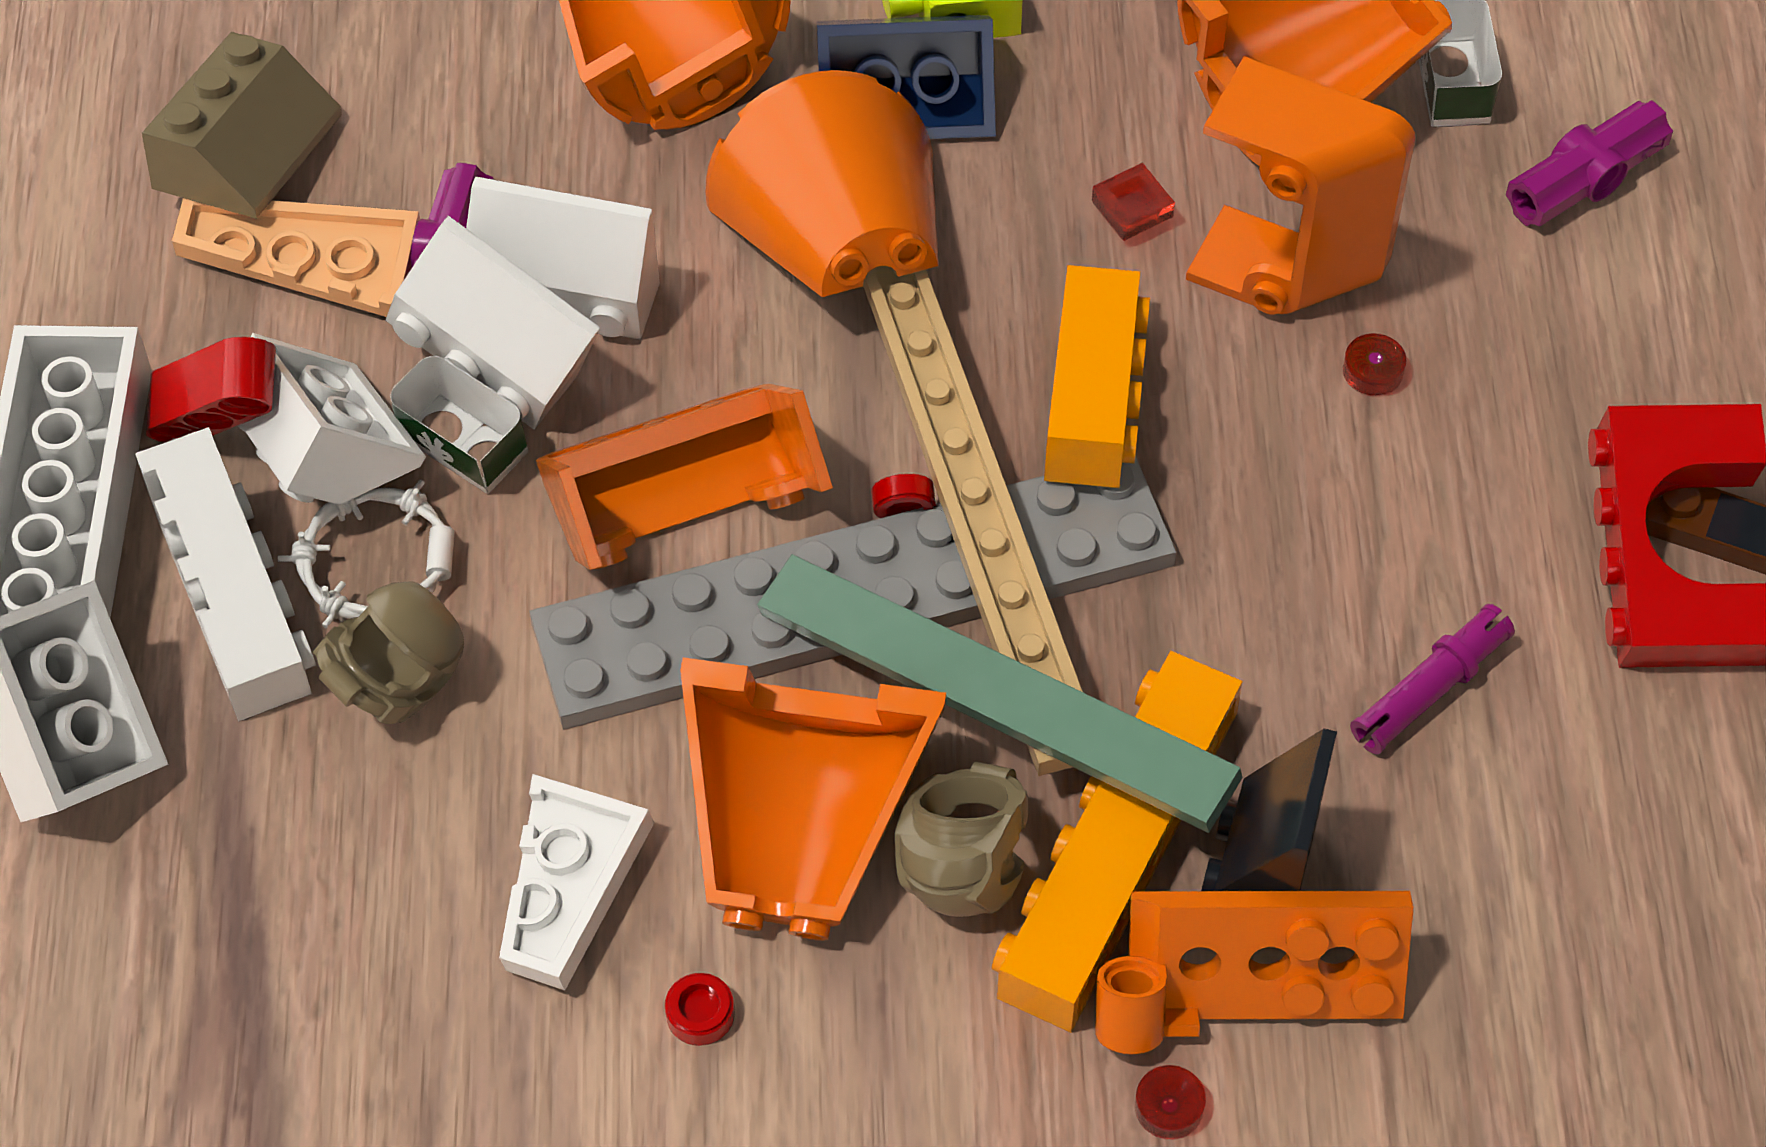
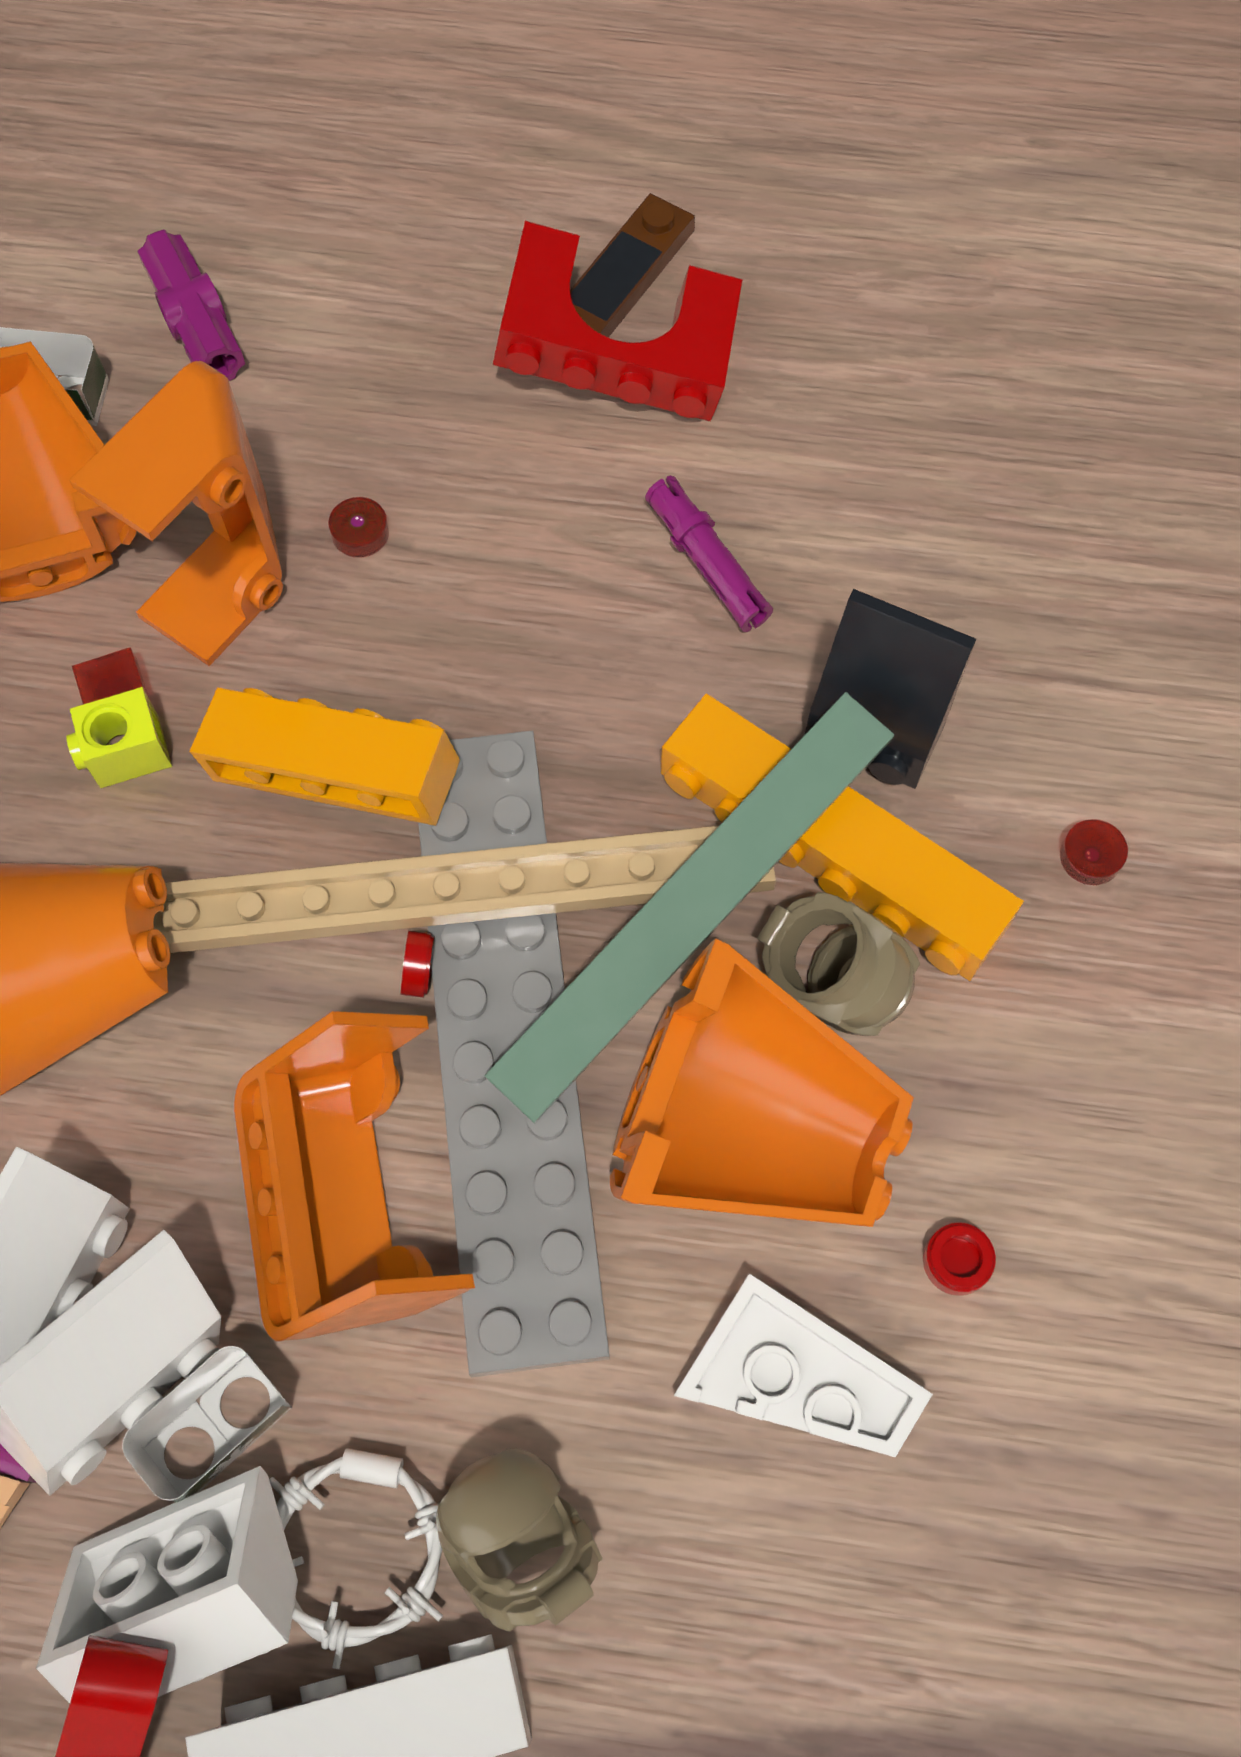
camera: 80 degrees left, 10 degrees up
orange hinge [1095,891,1414,1054] -> none
none -> neon yellow brick [66,687,172,788]

